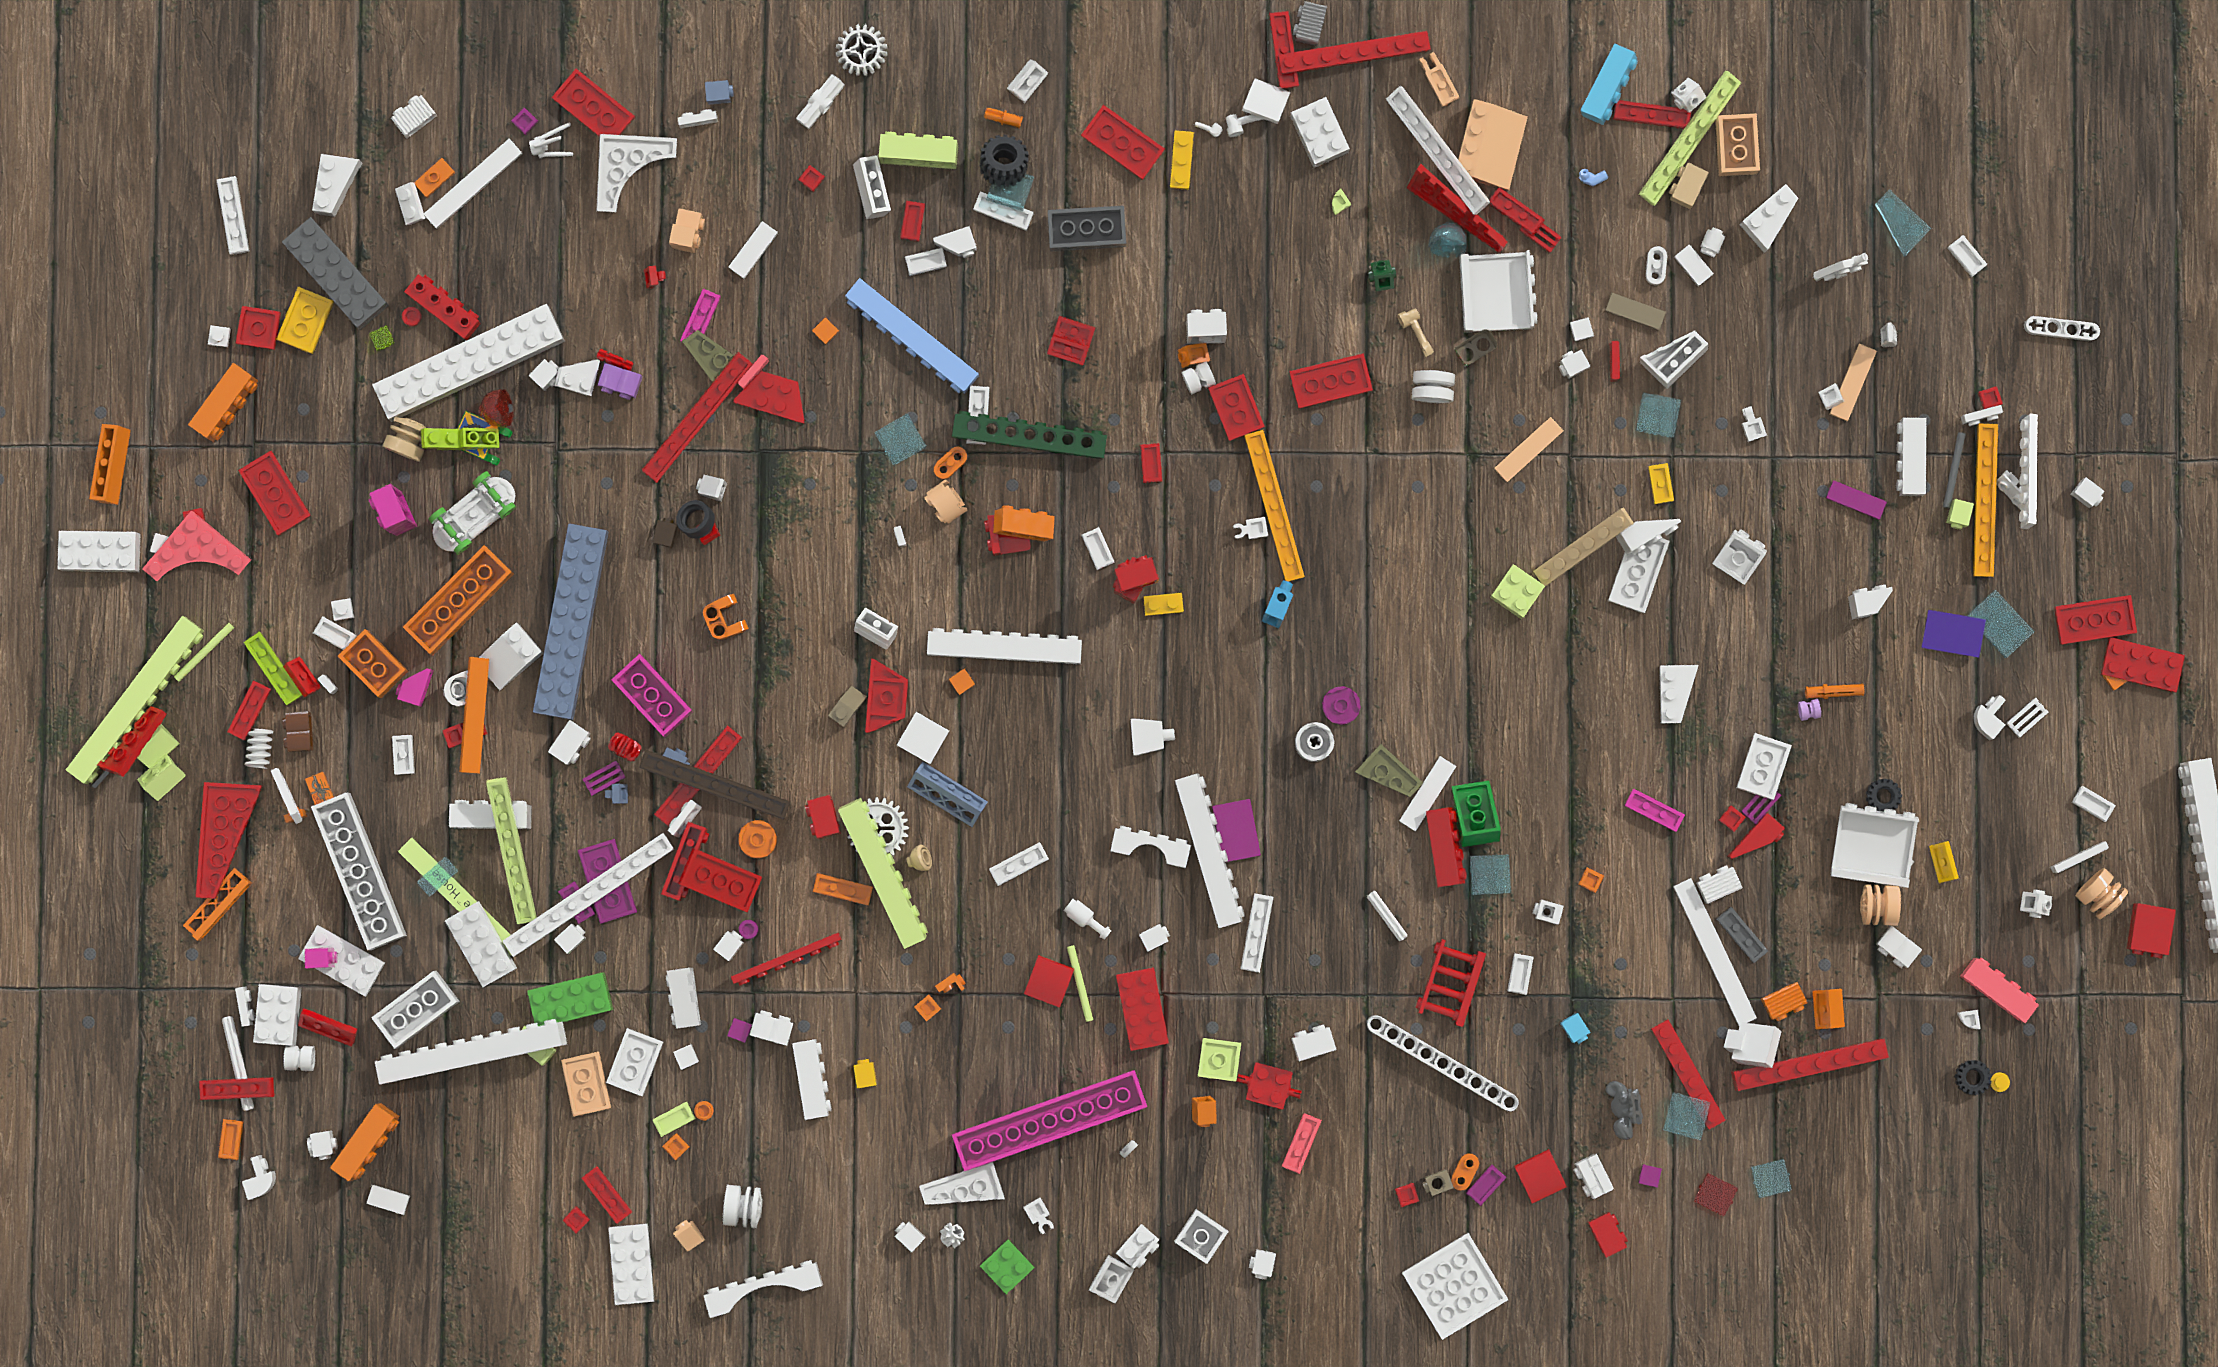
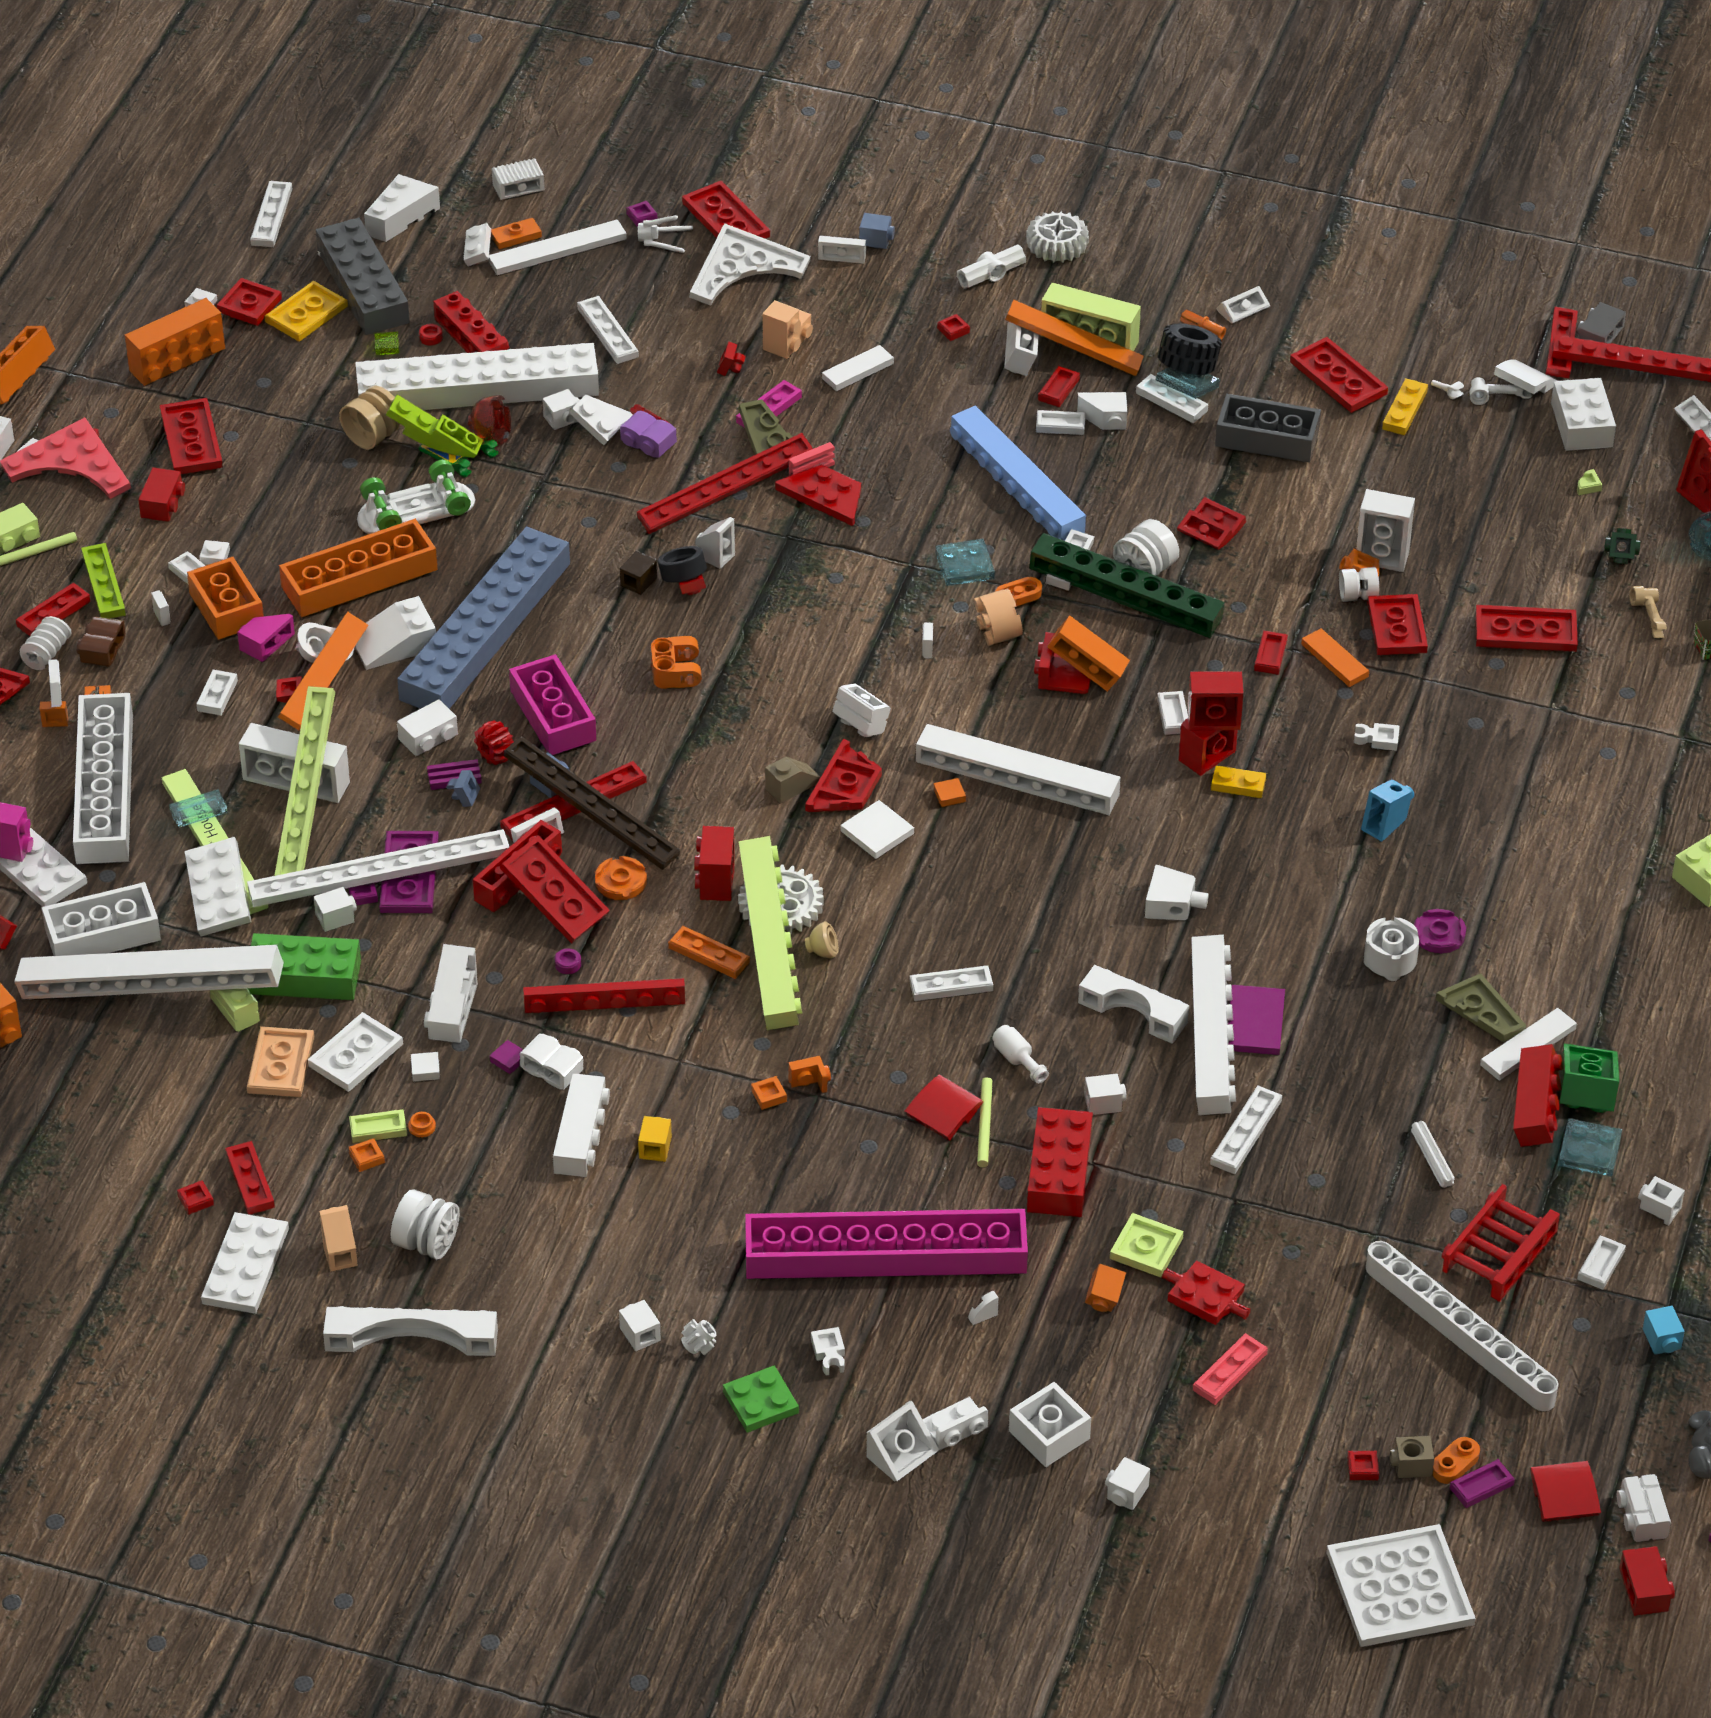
camera: 20 degrees right, 40 degrees down
red plate [283,656,321,698] -> none
dark pink brick [369,484,417,536] -> none
white brick [713,930,744,961] -> none
orange tile [812,317,839,345] -> none
sand blue fence [907,762,988,827] -> none
white wing [919,1162,1005,1205] -> none
light orange plate [1245,430,1304,582] -> none
white brick [1291,1025,1336,1061] -> none
white wheel [1412,370,1455,403] -> none
none -> red brick [138,468,185,522]
none -> white tile [577,296,639,364]
none -> orange tile [1005,299,1144,376]
none -> white wheel [1113,519,1179,576]
none -> orange tile [1301,628,1369,687]

